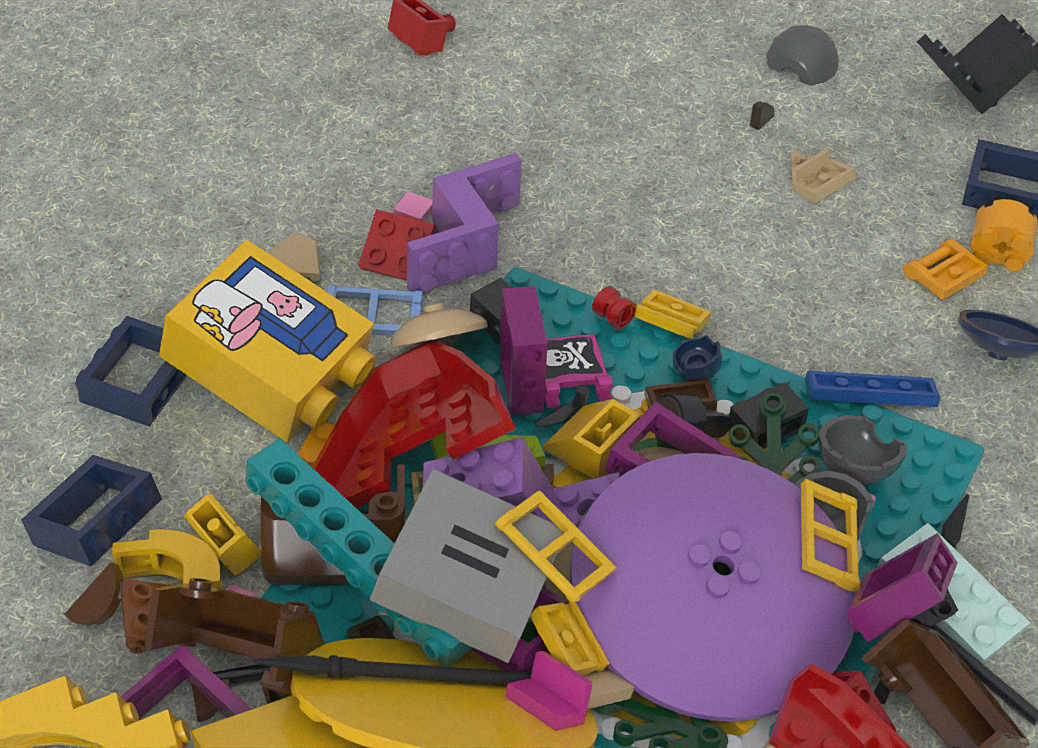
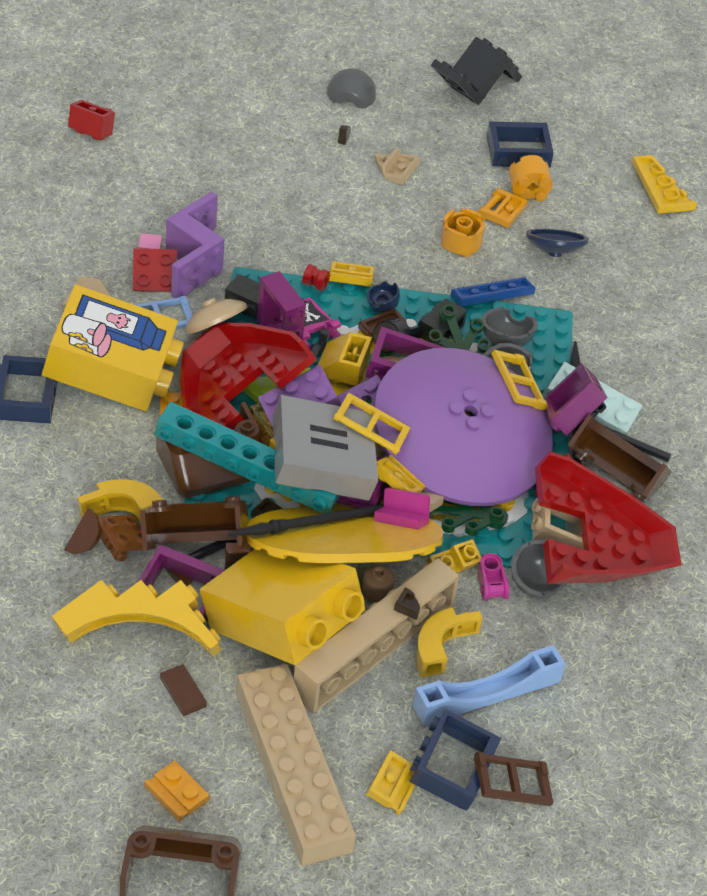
camera: 25 degrees left, 0 degrees up
dark blue window [21,455,162,566] -> none
yellow brick [184,493,261,576] -> none
none -> light orange brick [441,208,485,257]

